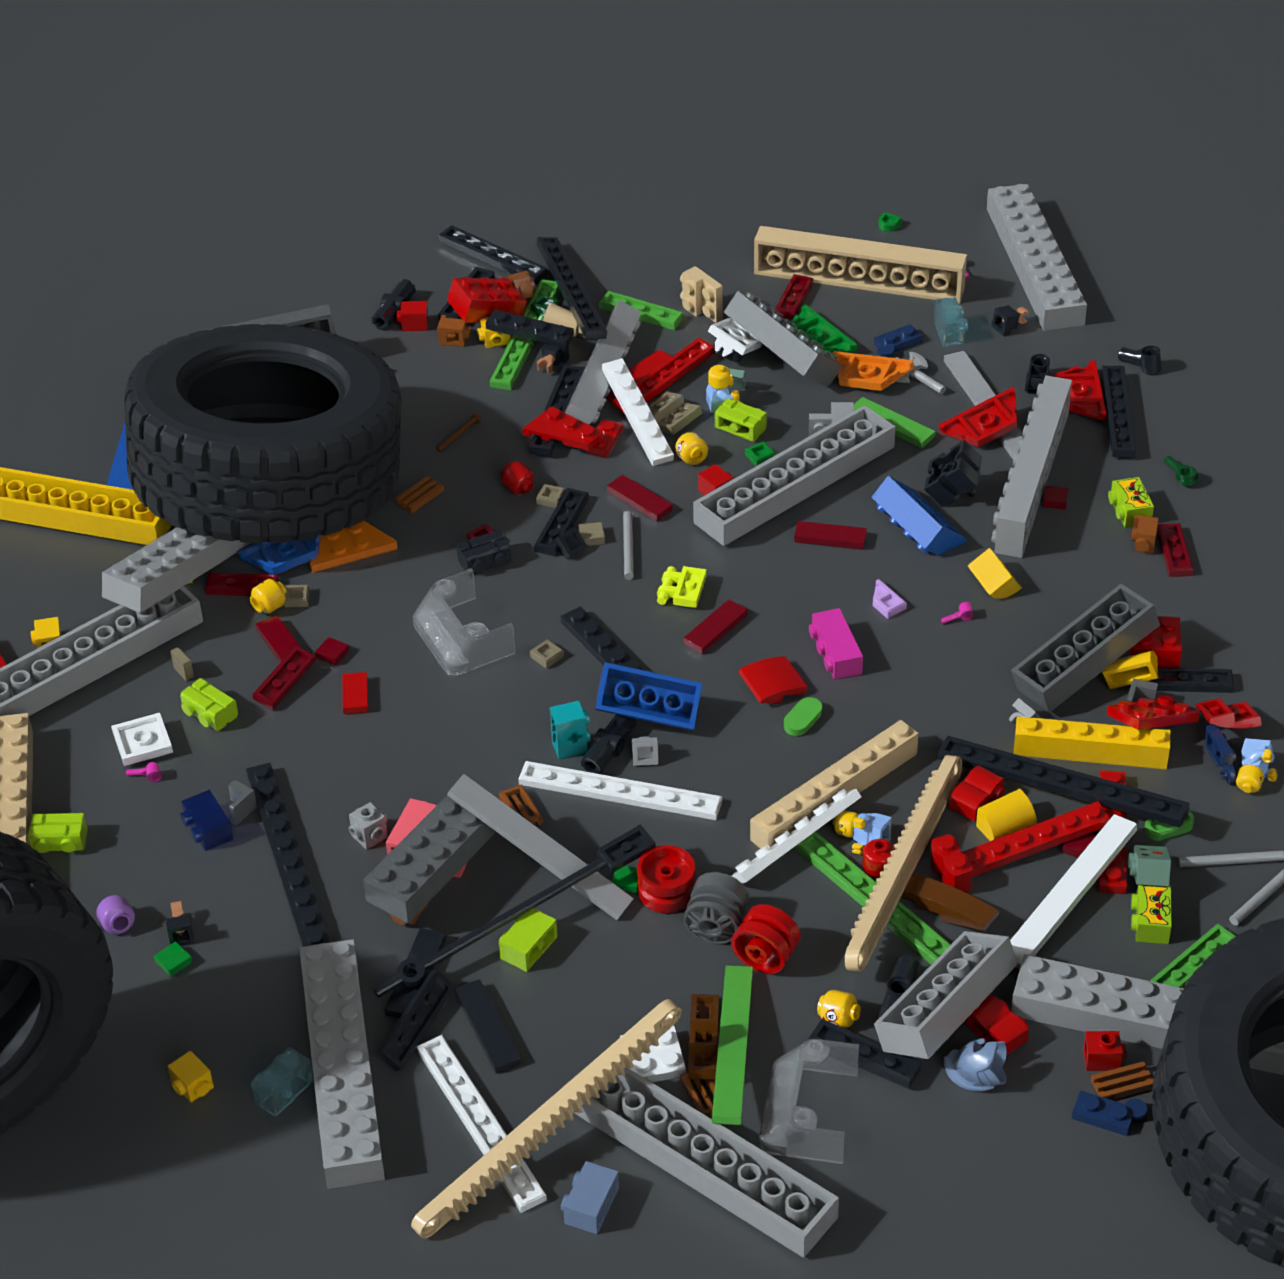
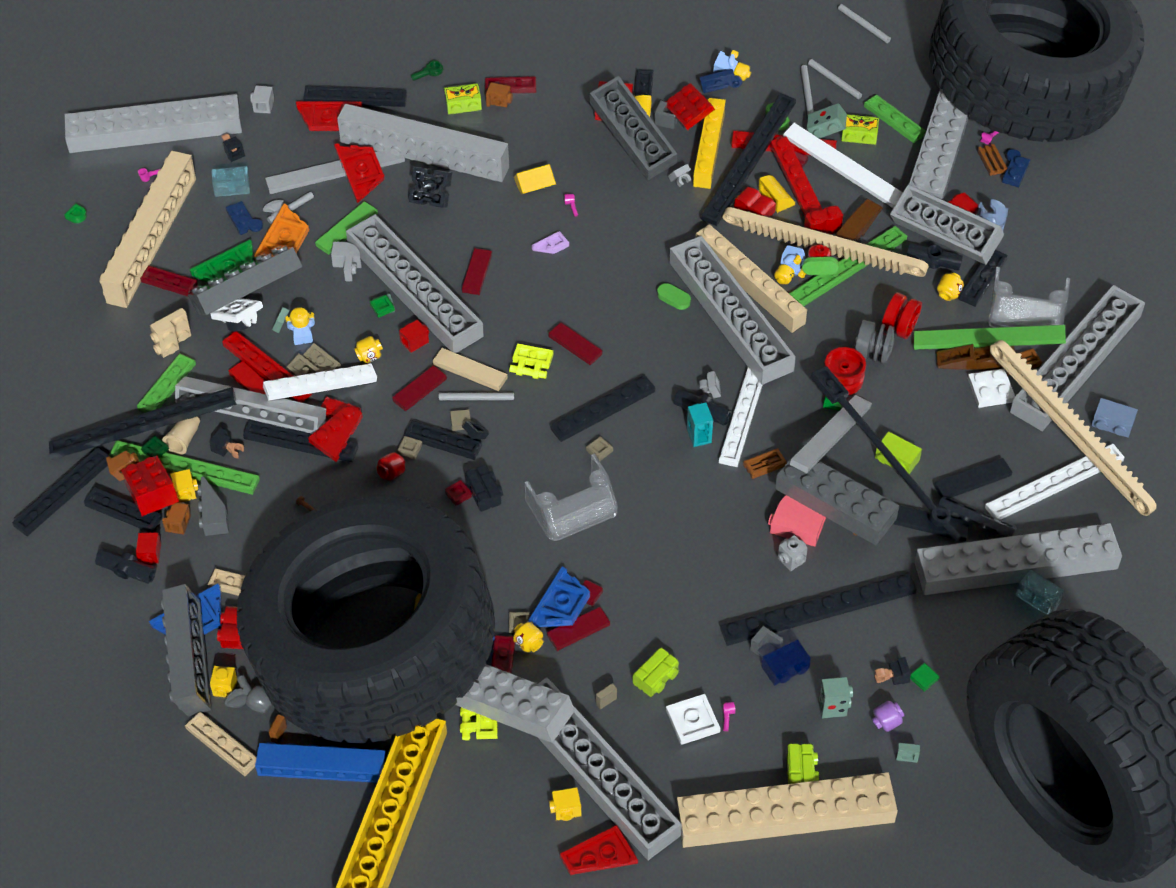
camera: 90 degrees left, 10 degrees up
dark red tile [252,645,316,711] -> none
red tile [342,672,368,714] -> none
black plate [486,310,574,348] -> none
blue slope [595,662,702,731] -> none
lime brick [715,398,767,442] -> none
white plate [732,789,861,883] -> none
red slope [738,656,808,704] -> none
dark pink brick [809,608,863,680] -> none
slope [872,476,967,555] -> none
black piece [1025,354,1050,392] -> none
red brick [1083,1031,1127,1071] -> none
black pin [1118,345,1162,375] -> none
red slope [1196,698,1262,728] -> none
none -> dark grey slope [198,477,229,536]
none -> light grey brick [251,86,274,114]
none -> tan tile [433,348,507,391]
none -> blue wing [528,567,590,627]
none -> light grey brick [670,236,795,385]
none -> bright green tile [802,257,839,275]
none -> sand green brick [819,677,853,718]

